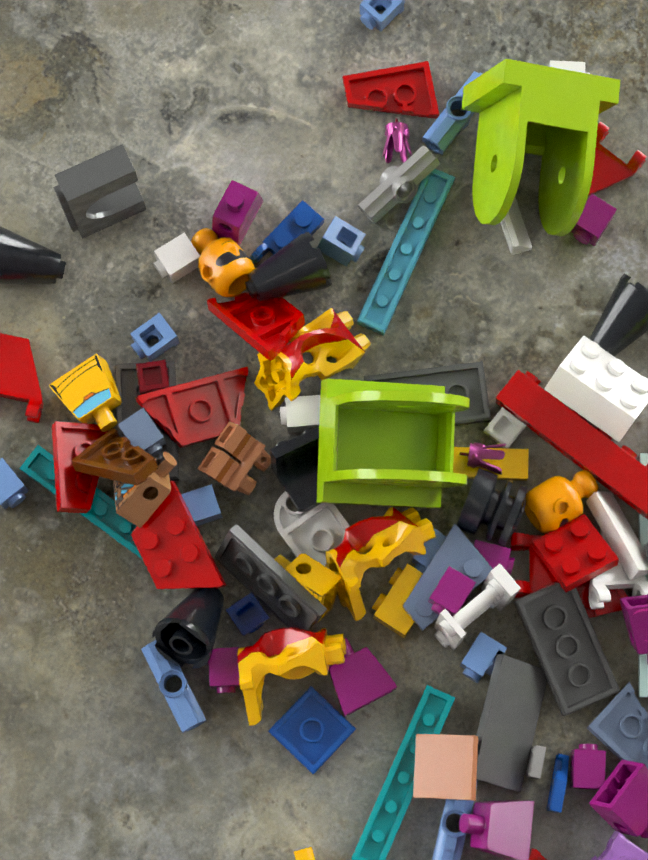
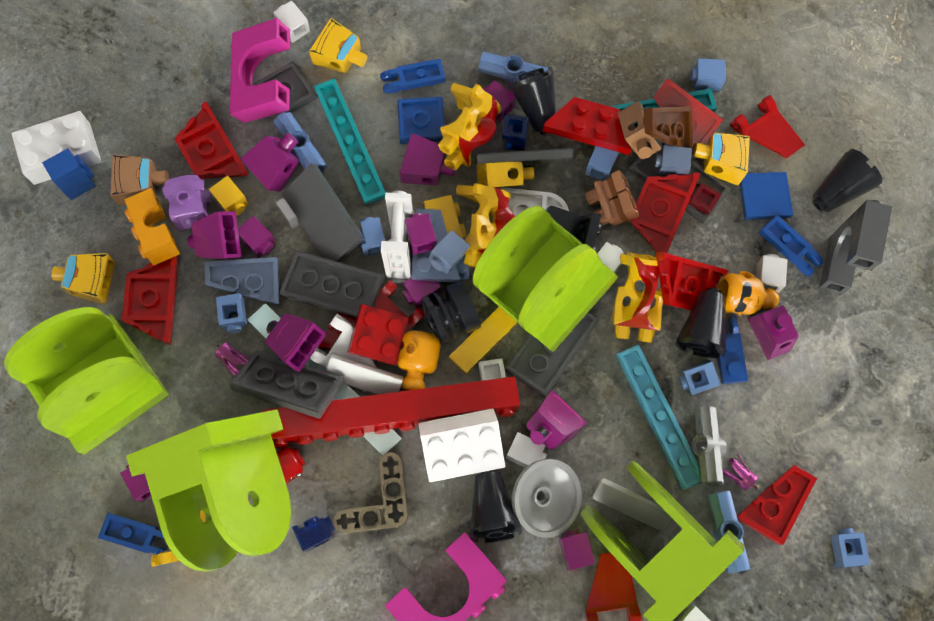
camera: 130 degrees right, 5 degrees down
medium blue brick [130,312,179,362] -> none
tile [413,734,478,801] -> none
flat silver piece [459,442,506,474] -> none
blue tile [546,753,569,813] -> none
none -> yellow brick [209,176,249,216]
none -> blue hinge [380,59,446,94]
none -> sand blue brick [428,230,470,275]
none -> white brick [506,432,547,468]
none -> light grey dish [512,459,582,538]
none -> magenta torso [526,390,587,450]
none -> blue tile [739,172,793,220]
none -> blue hinge [759,215,824,276]

